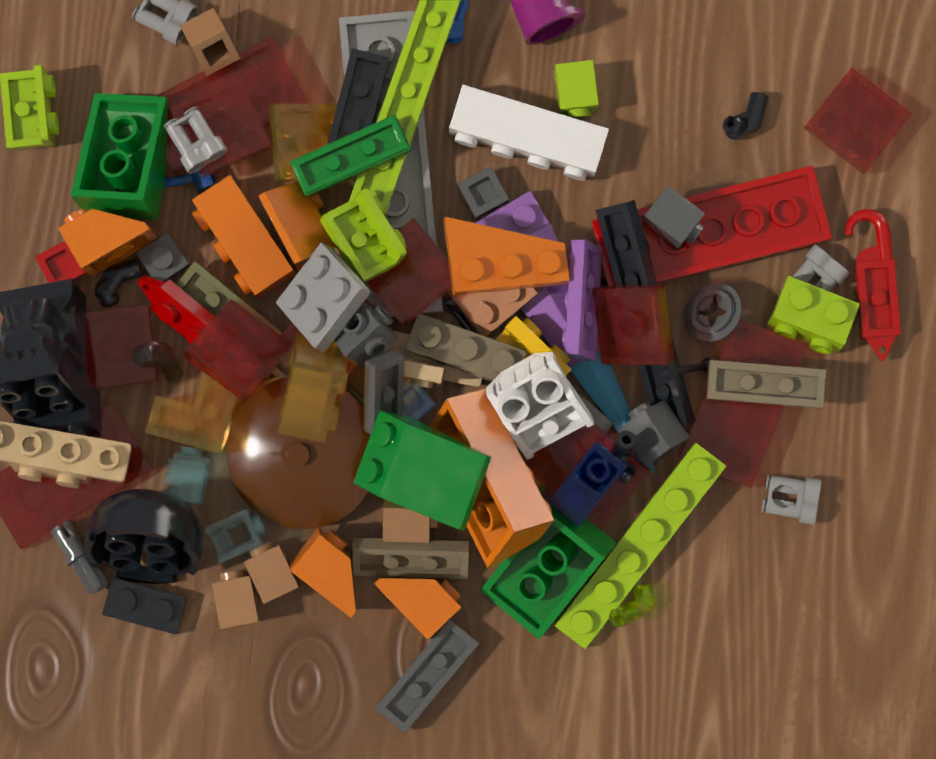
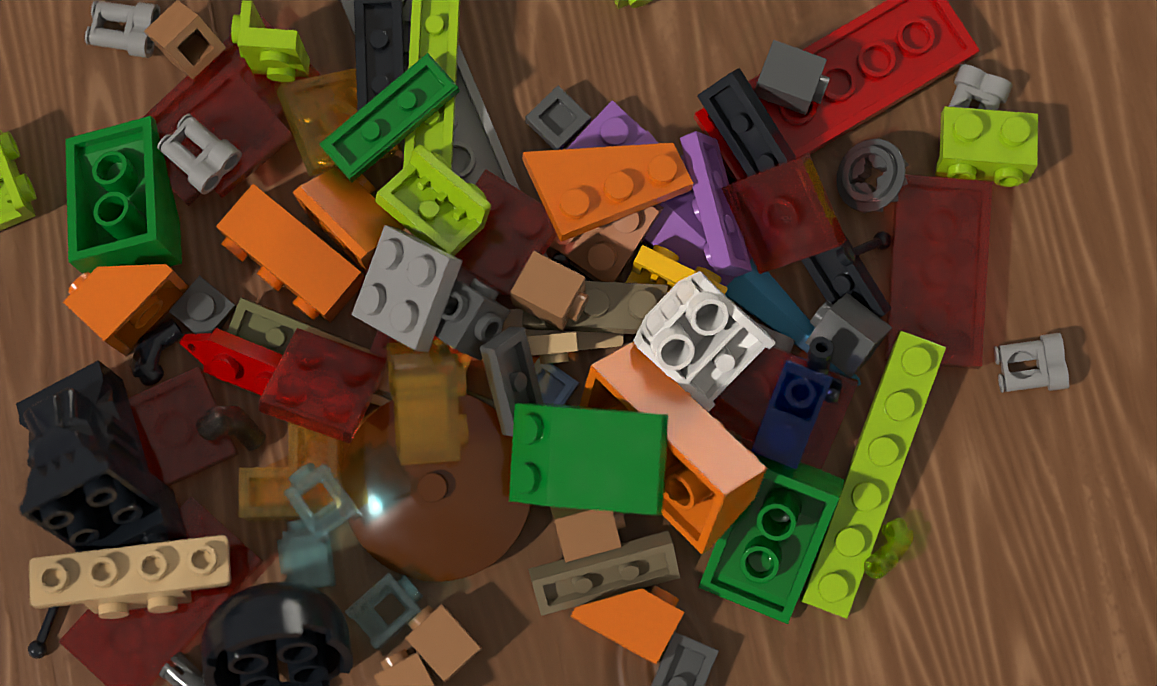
camera: 15 degrees left, 5 degrees down
red plate [35,241,88,283] -> none
blue hand [165,168,217,193] -> none
orange slope [289,527,356,618] -> none
white brick [449,85,609,181] -> none
dark tan plate [706,360,826,409] -> none
red plate [845,209,901,362] -> none
none -> lime bracket [231,0,310,82]
none -> clear light blue window [283,463,363,544]
none -> medium nougat brick [510,251,589,331]

